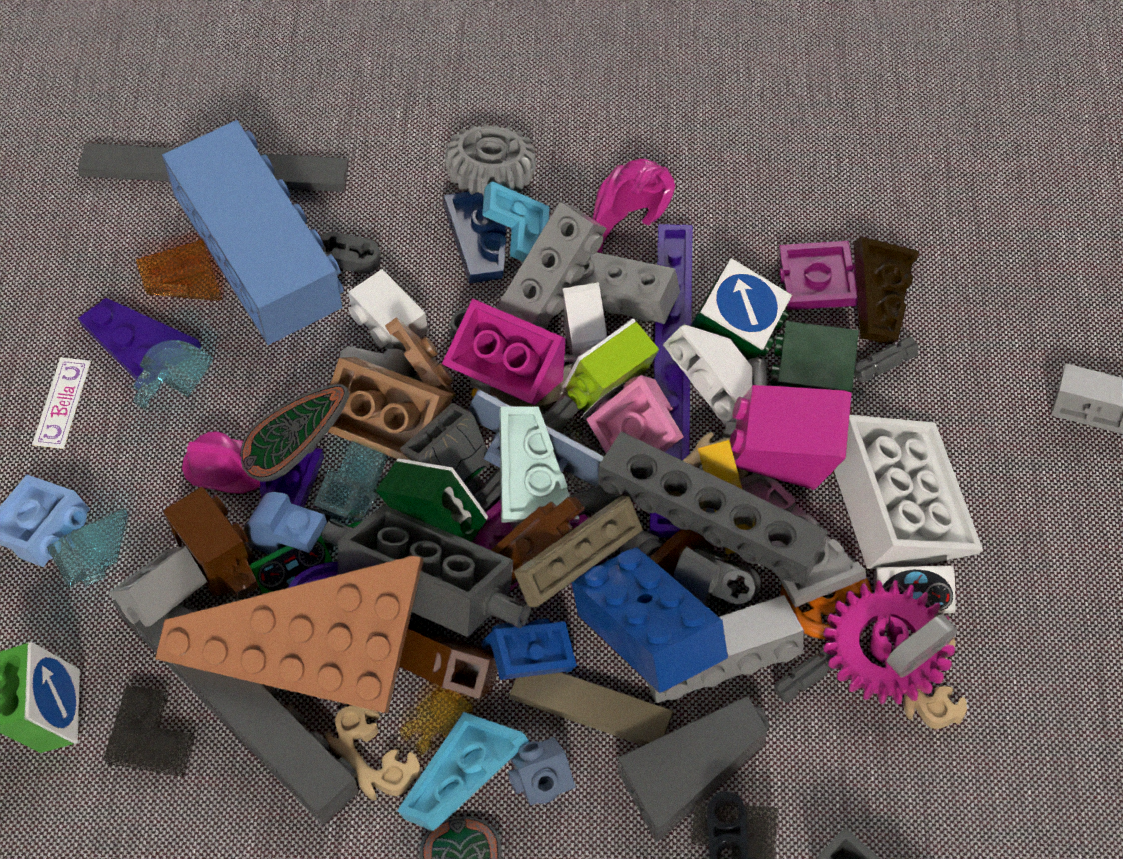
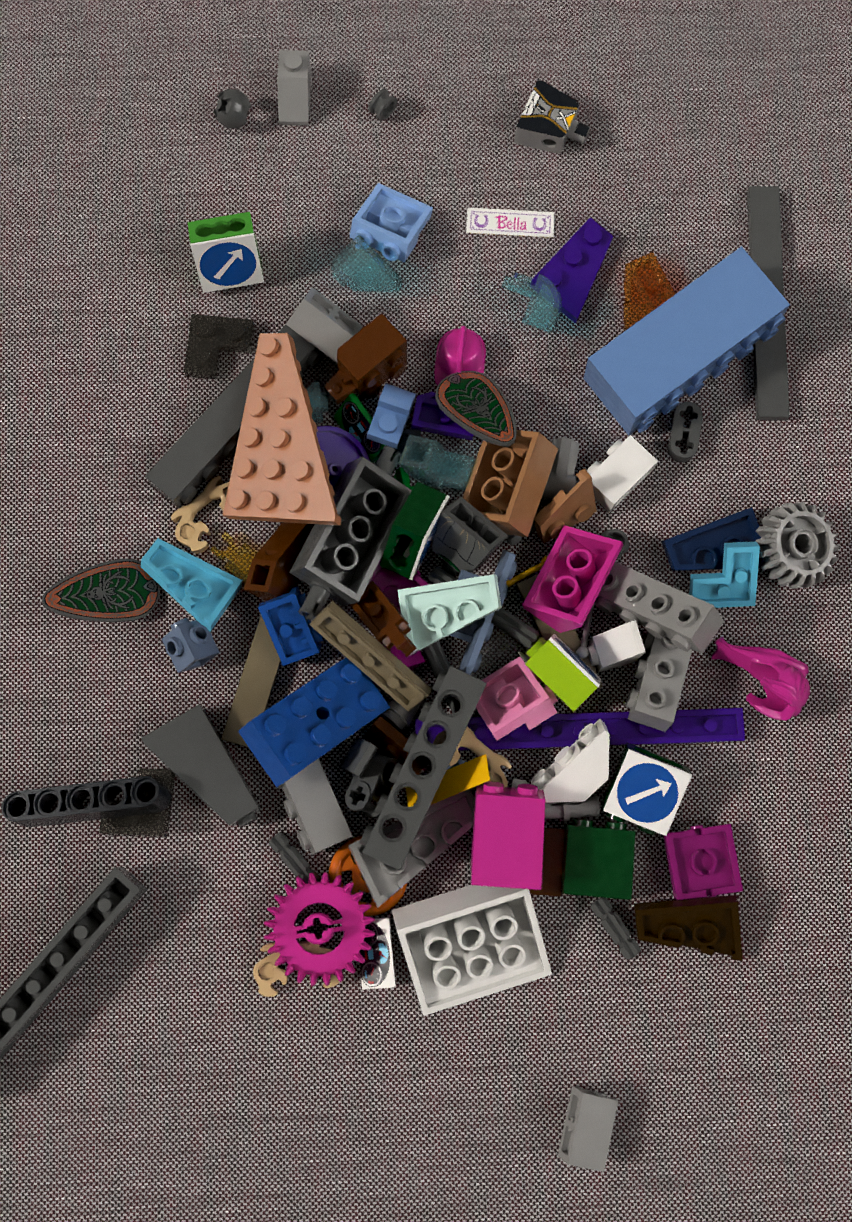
camera: 80 degrees right, 20 degrees up
light grey beam [886,614,957,677] -> none

